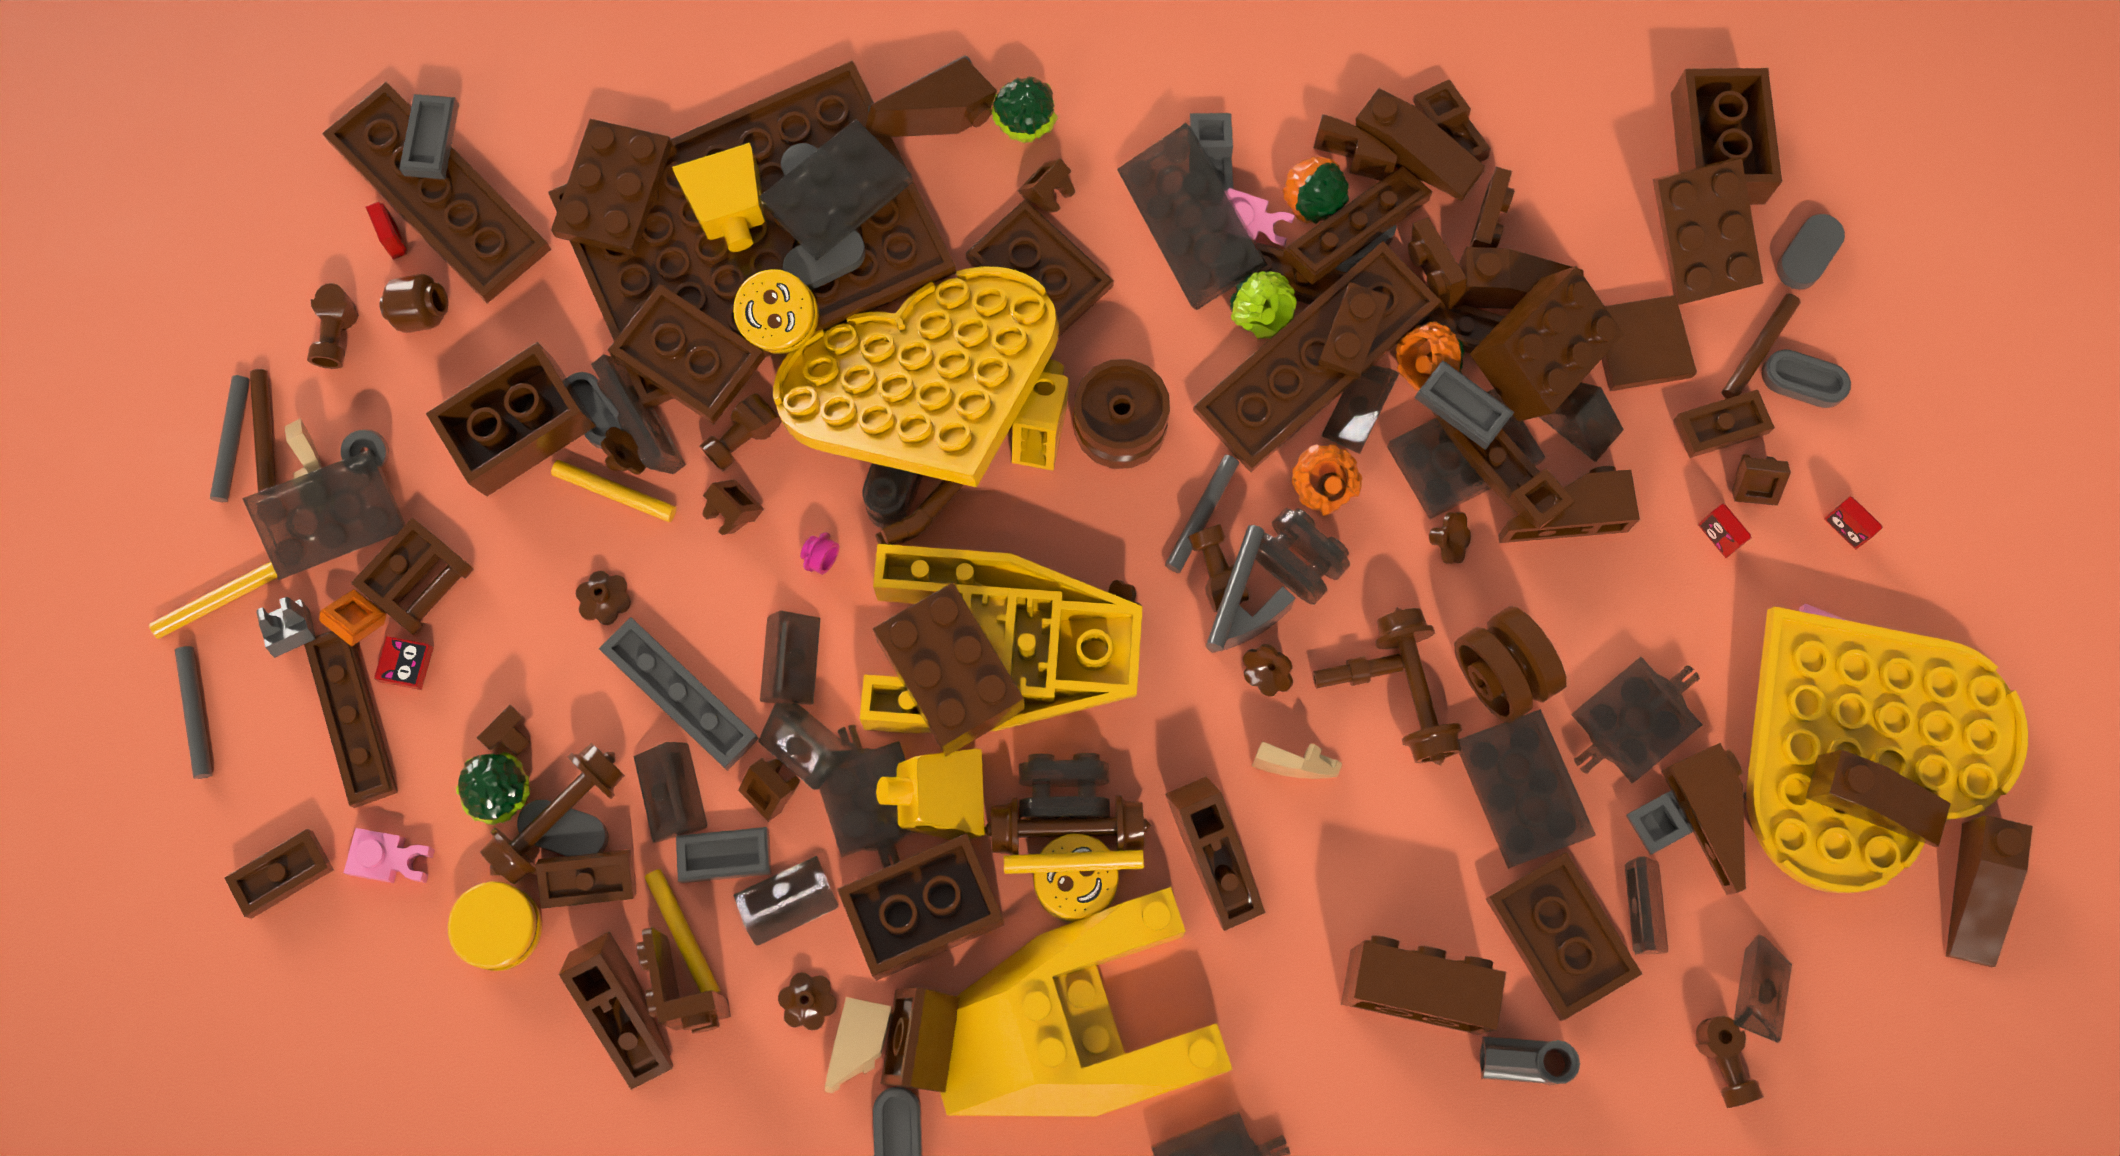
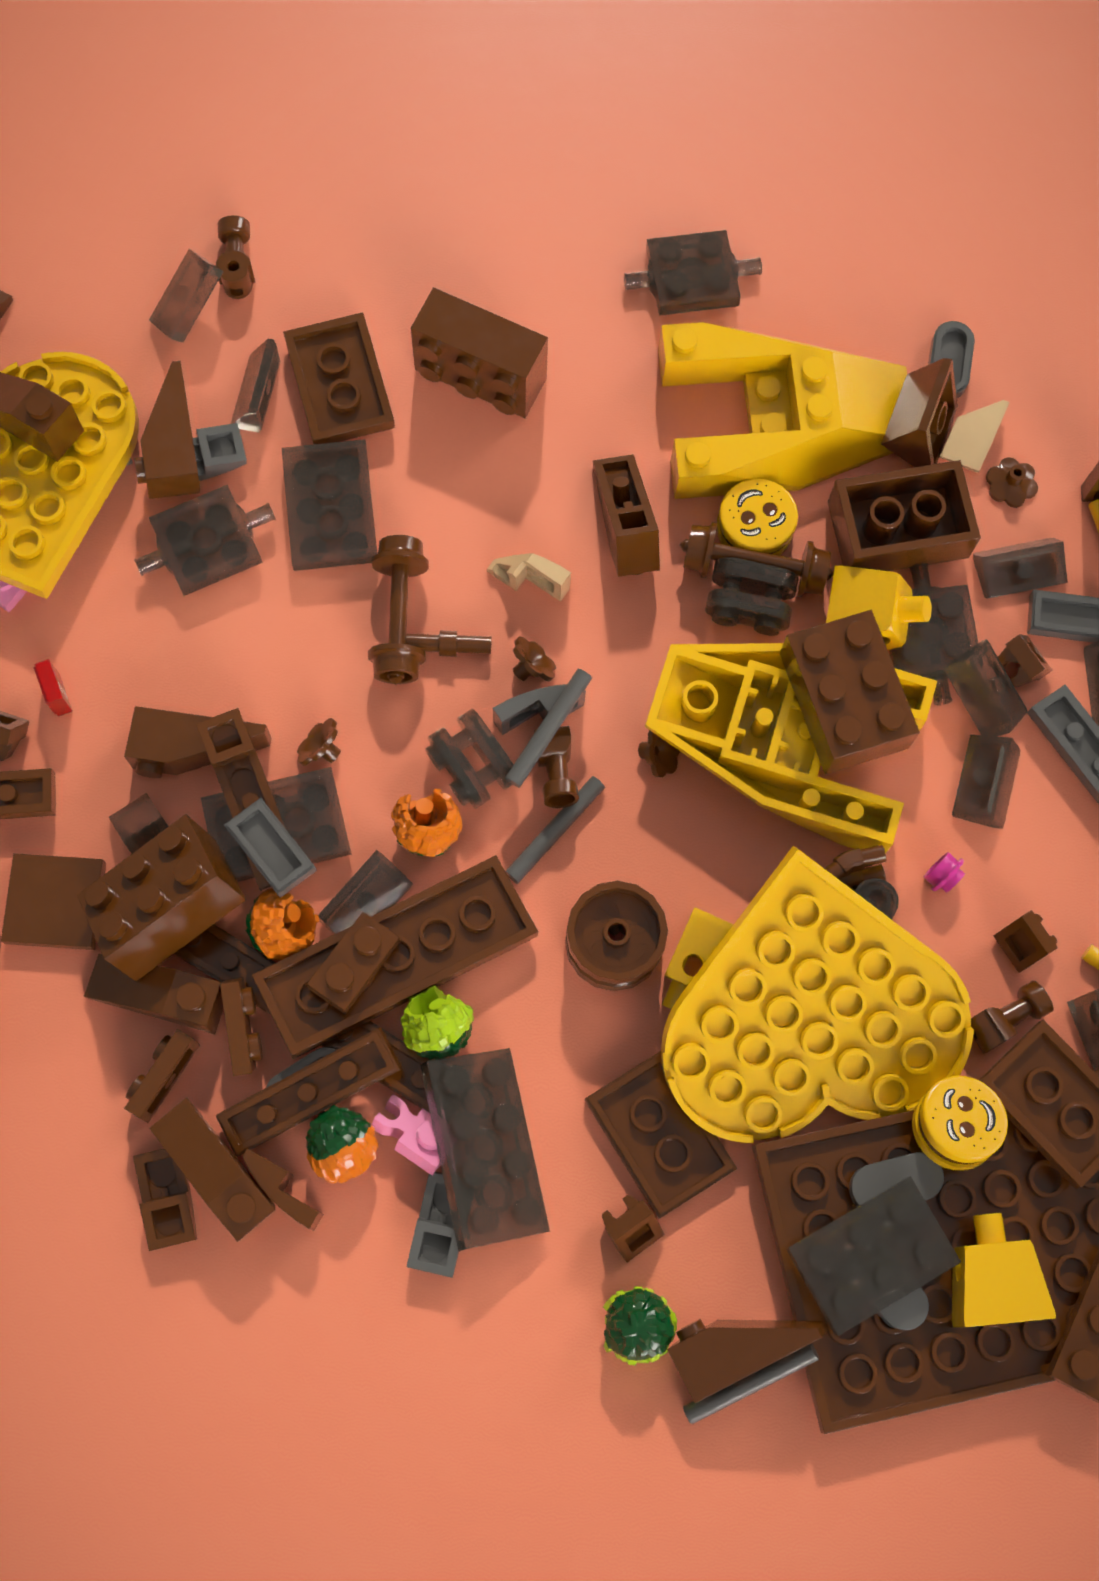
camera: 170 degrees left, 0 degrees up
yellow bar [1004,850,1144,874] -> none
reddish brown wheel [1454,606,1566,724] -> none
dark grey piece [1480,1037,1580,1085] -> none

